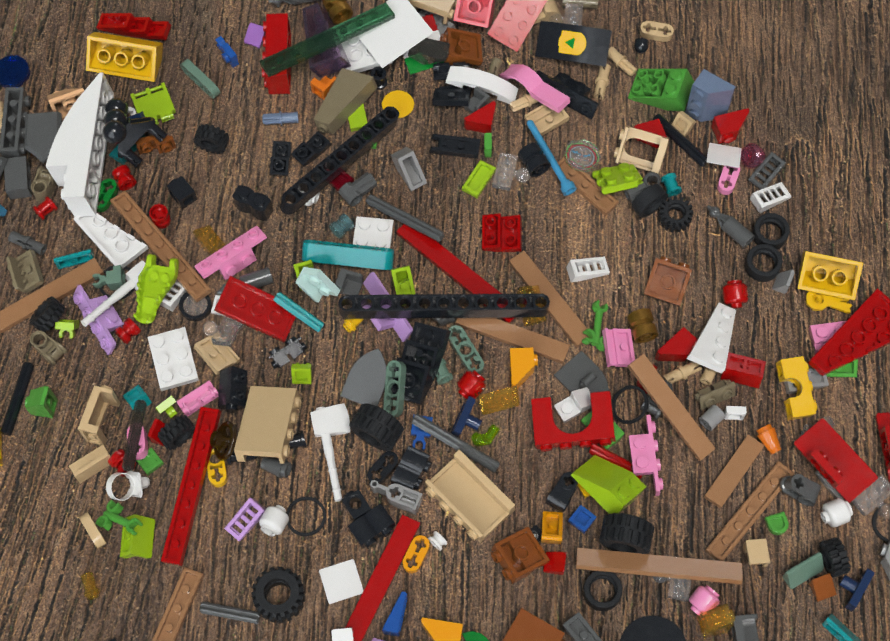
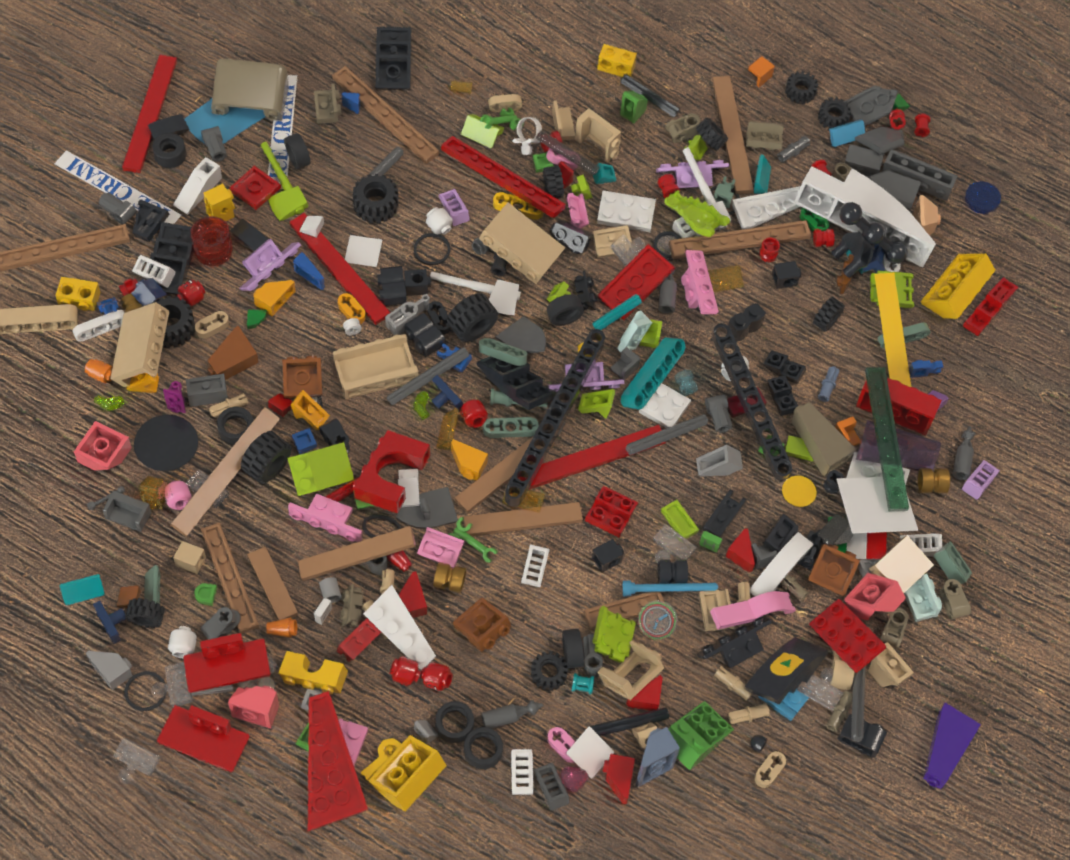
camera: 110 degrees right, 5 degrees down
dark brown piece [210,421,236,461] -> none
none -> tan axle [209,393,248,417]
none -> coral slope [228,686,279,729]
none -> red head [389,656,421,686]
none -> black tyre [546,294,584,326]
none -> black brick [592,539,624,573]
none -> yellow sticker [874,272,911,387]

